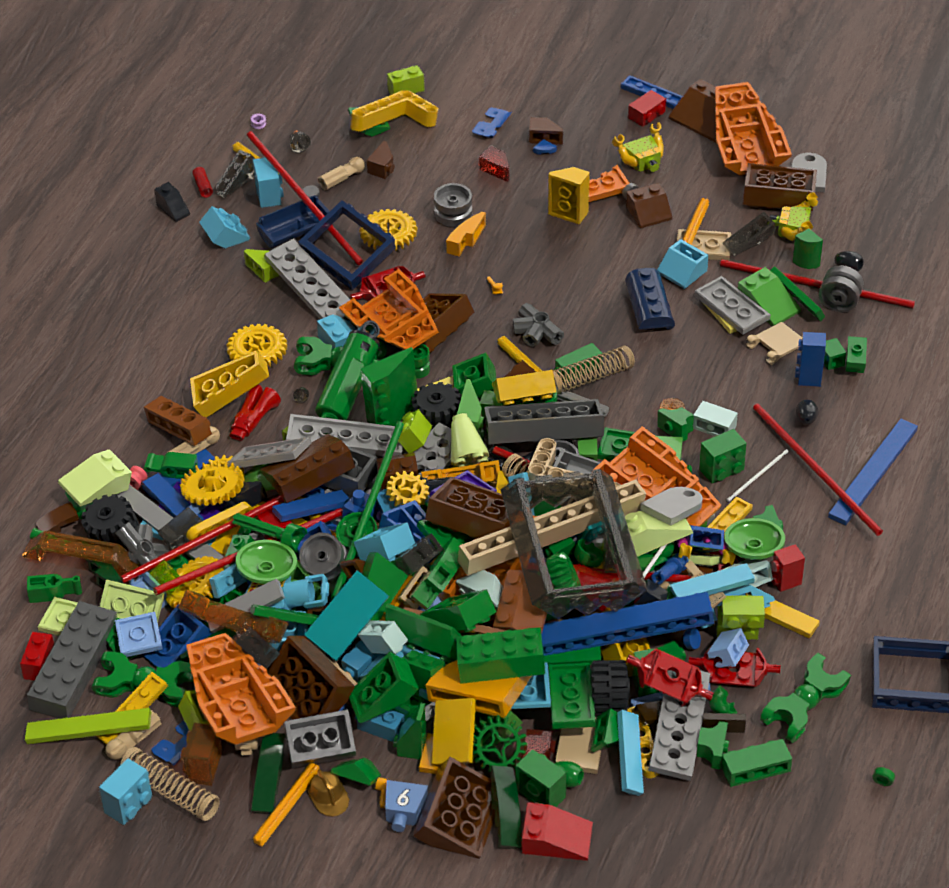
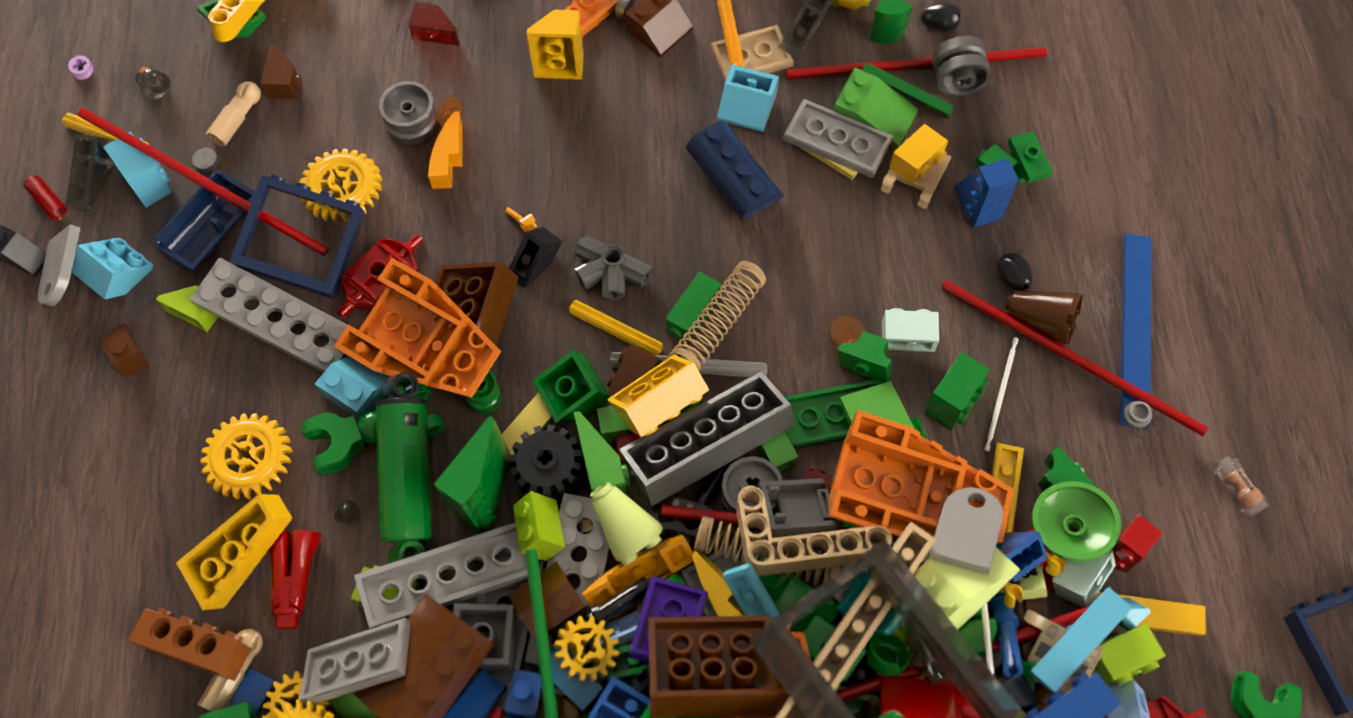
camera: 25 degrees left, 20 degrees up
none -> light grey tile [38,224,80,307]
none -> reddish brown slope [101,323,149,377]
none -> clear orange wheel [435,95,464,126]
none -> black slope [509,227,563,287]
none -> yellow brick [889,124,948,184]
none -> reddish brown cone [1005,290,1083,344]
none -> light grey plate [1124,401,1152,428]
none -> clear piece [1213,456,1269,518]

